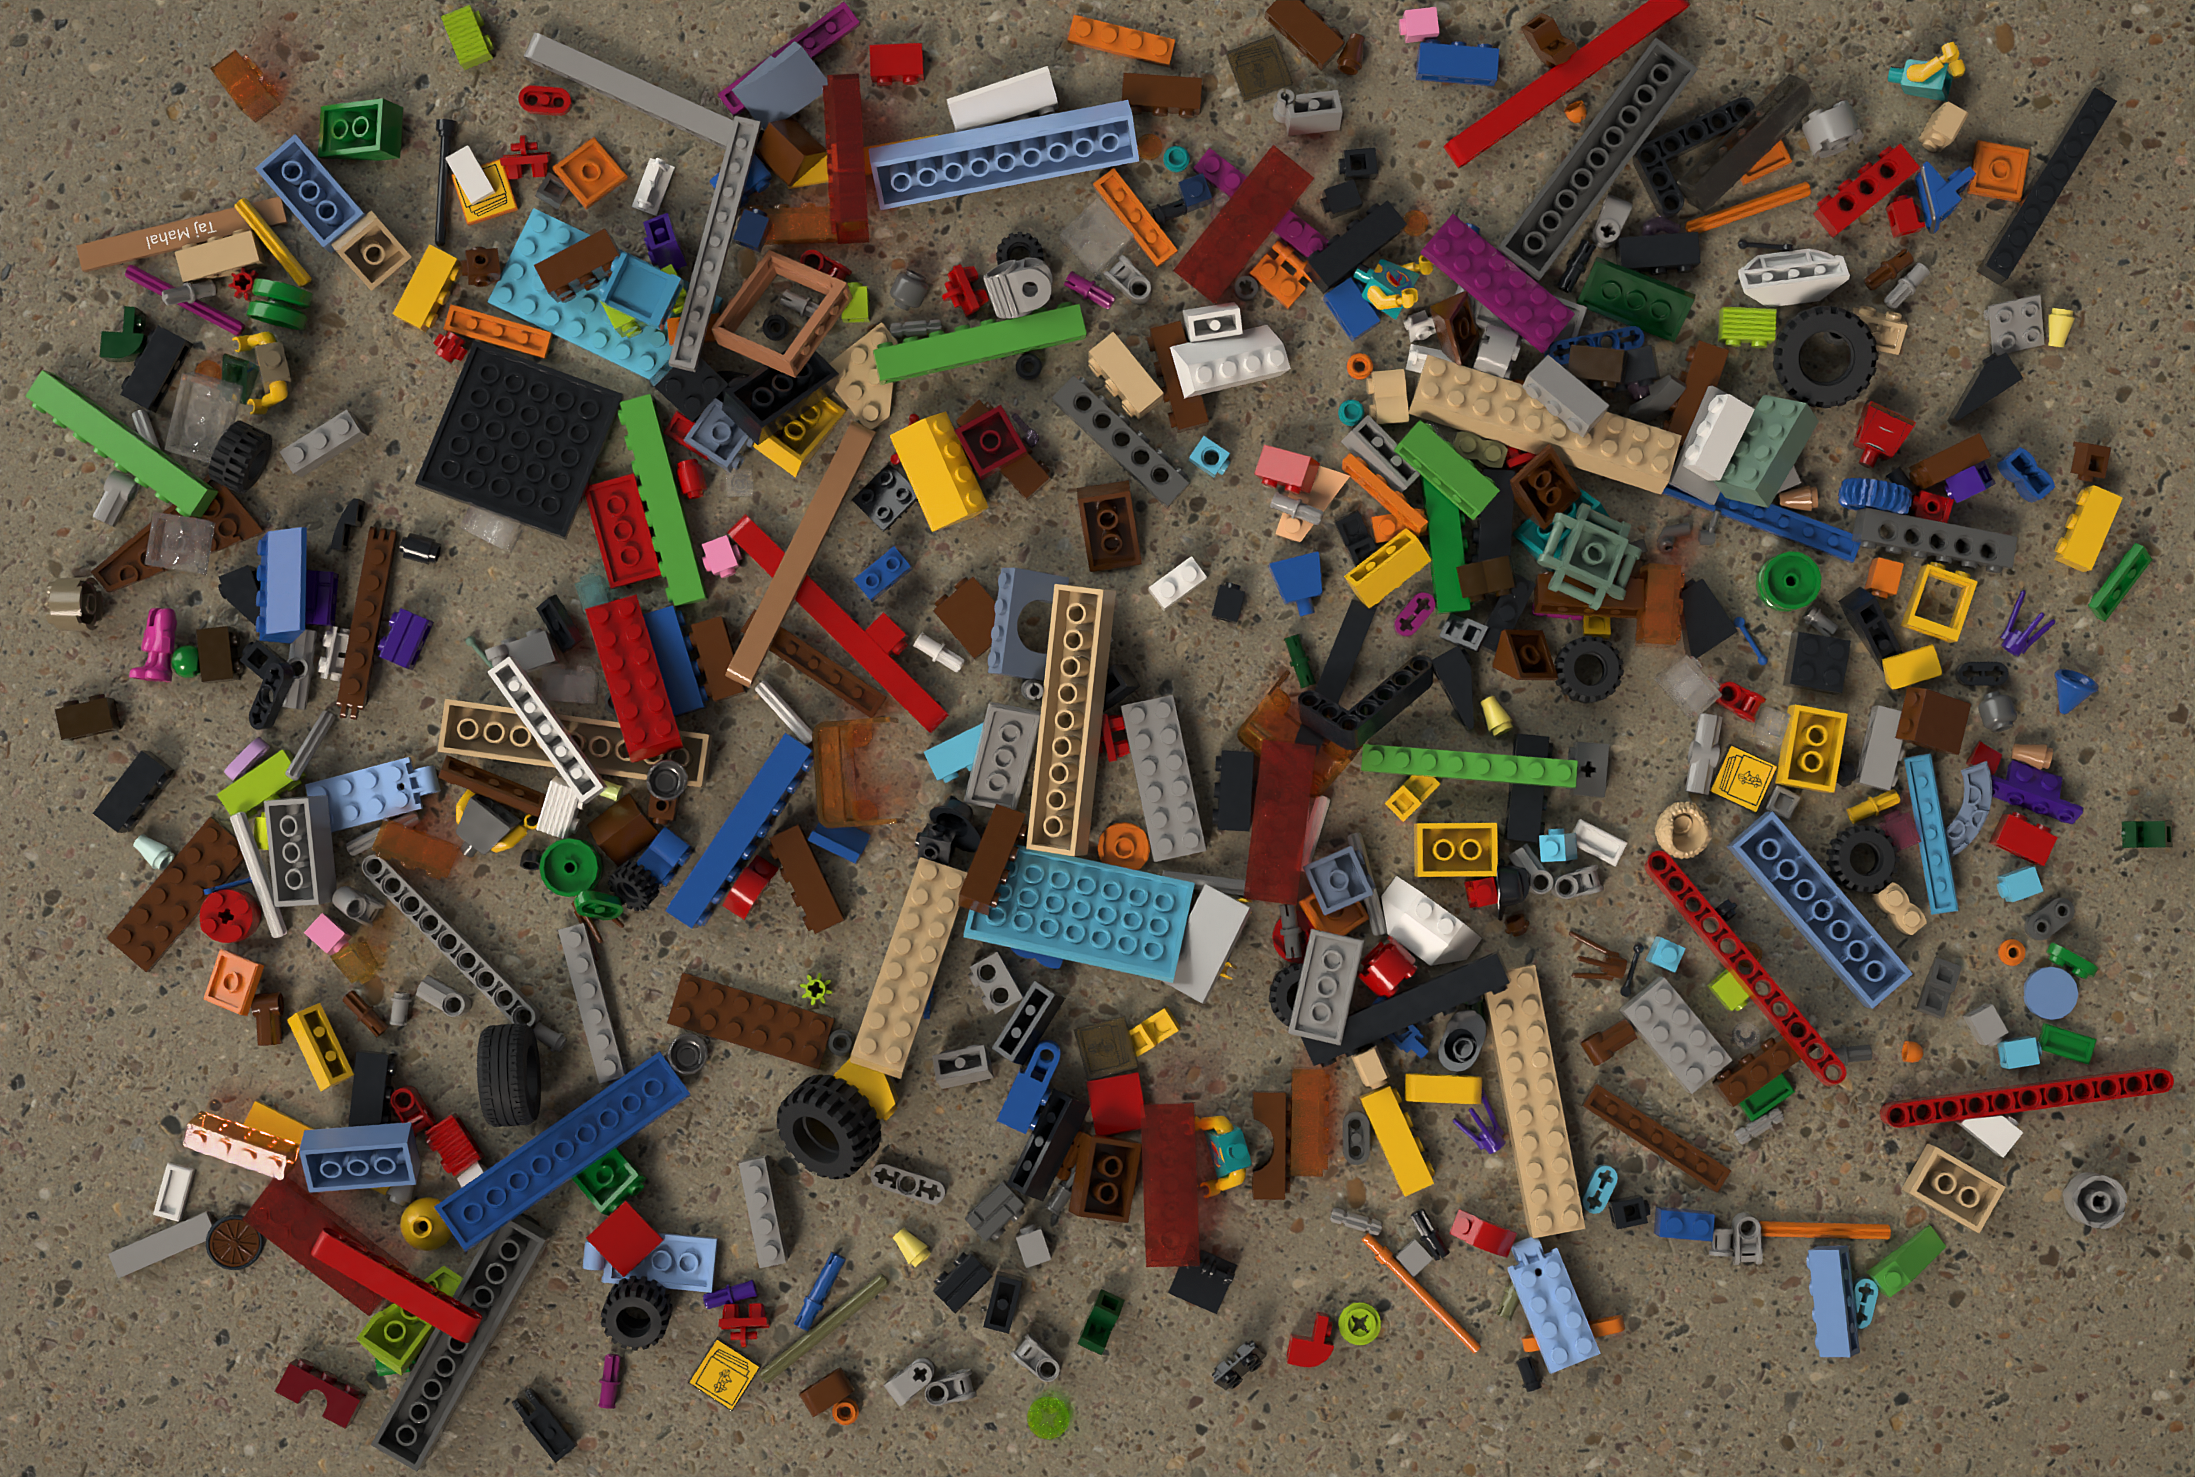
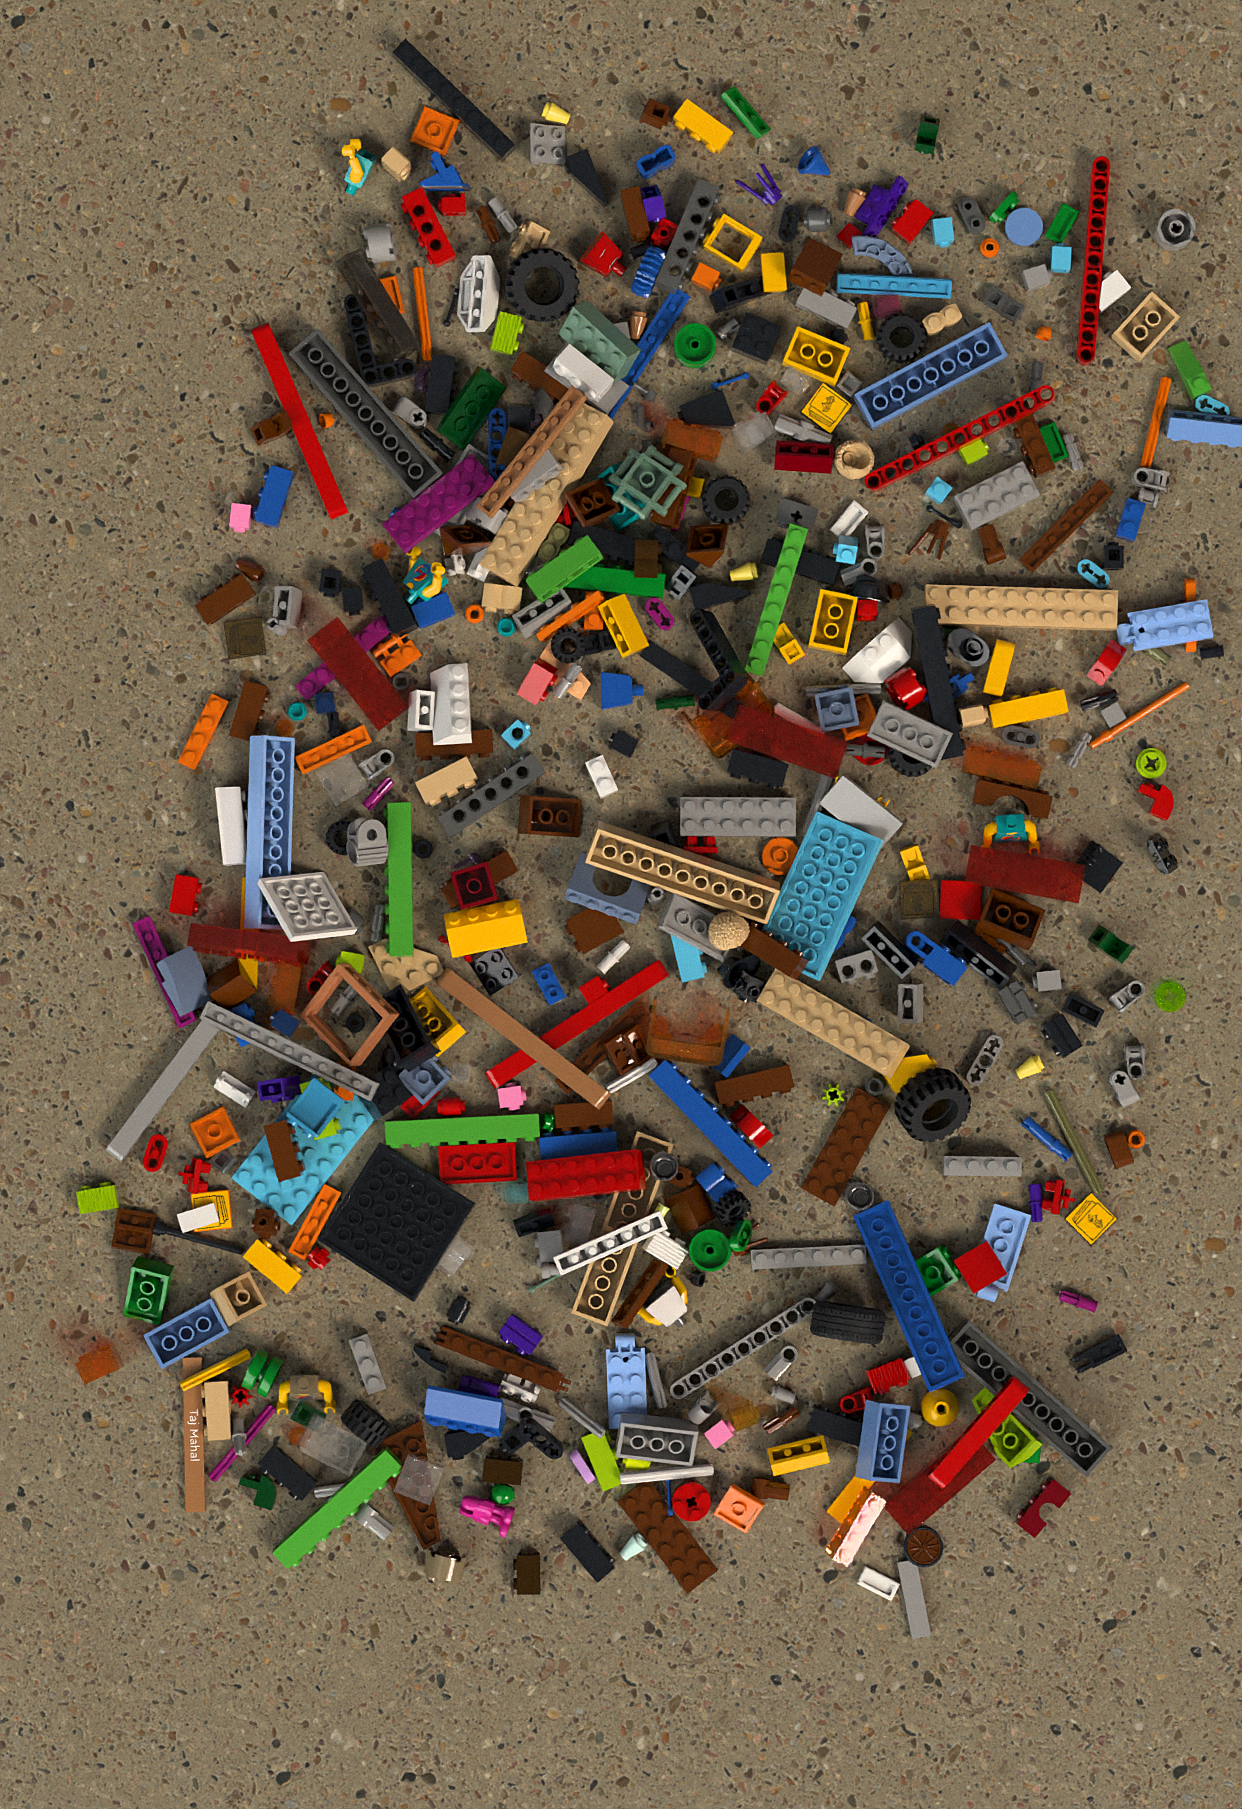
camera: 80 degrees left, 0 degrees up
clear orange brick [371,817,459,880] -> none
black tyre [601,1275,673,1351] -> none
red hips [941,264,989,317] -> none
dark purple plant [1453,1087,1506,1154] -> none
none -> reddish brown slope [111,1208,156,1255]
none -> white plate [257,872,357,942]
none -> medium nougat tile [476,385,588,519]
none -> green plate [539,1112,555,1132]
none -> black tyre [551,628,586,664]
none -> reddish brown slope [602,1024,654,1076]
none -> tan hair [708,911,750,951]
none -> dark red brick [774,440,834,474]

